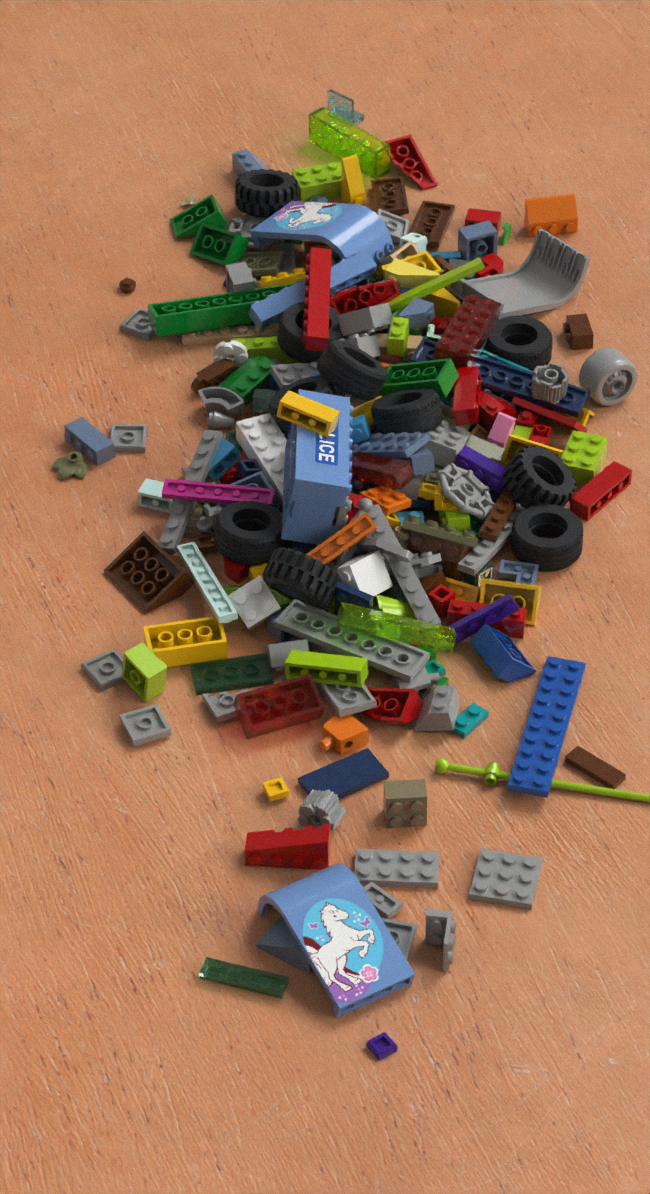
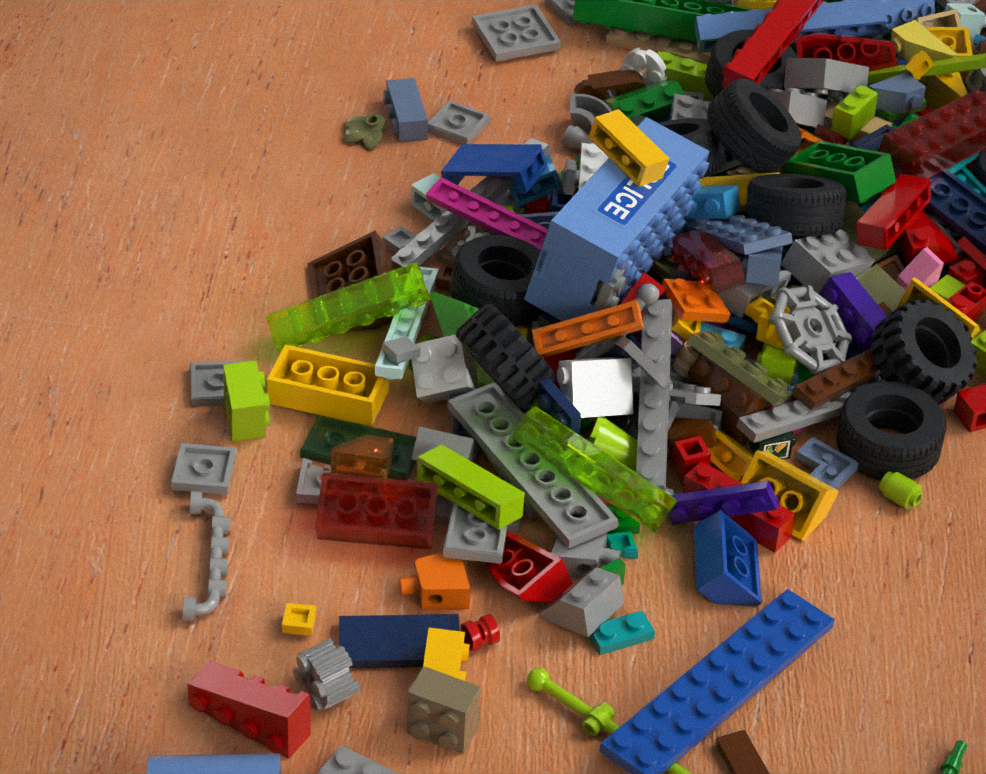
camera: 25 degrees right, 0 degrees up
none -> light grey bar [182,491,230,621]
none -> clear neon green brick [265,262,431,353]
none -> clear orange slope [331,435,394,481]
none -> light grey plate [382,226,416,253]
none -> light grey tile [382,336,421,363]
none -> yellow brick [423,628,470,681]
none -> bright green slope [429,291,479,337]
none -> blue panel [441,144,548,194]
none -> red wheel [460,614,500,652]
none -> light grey plate [472,5,561,62]
none -> light grey plate [563,159,580,195]
none -> lime brick [879,471,923,509]
none -> yellow plate [905,50,934,80]

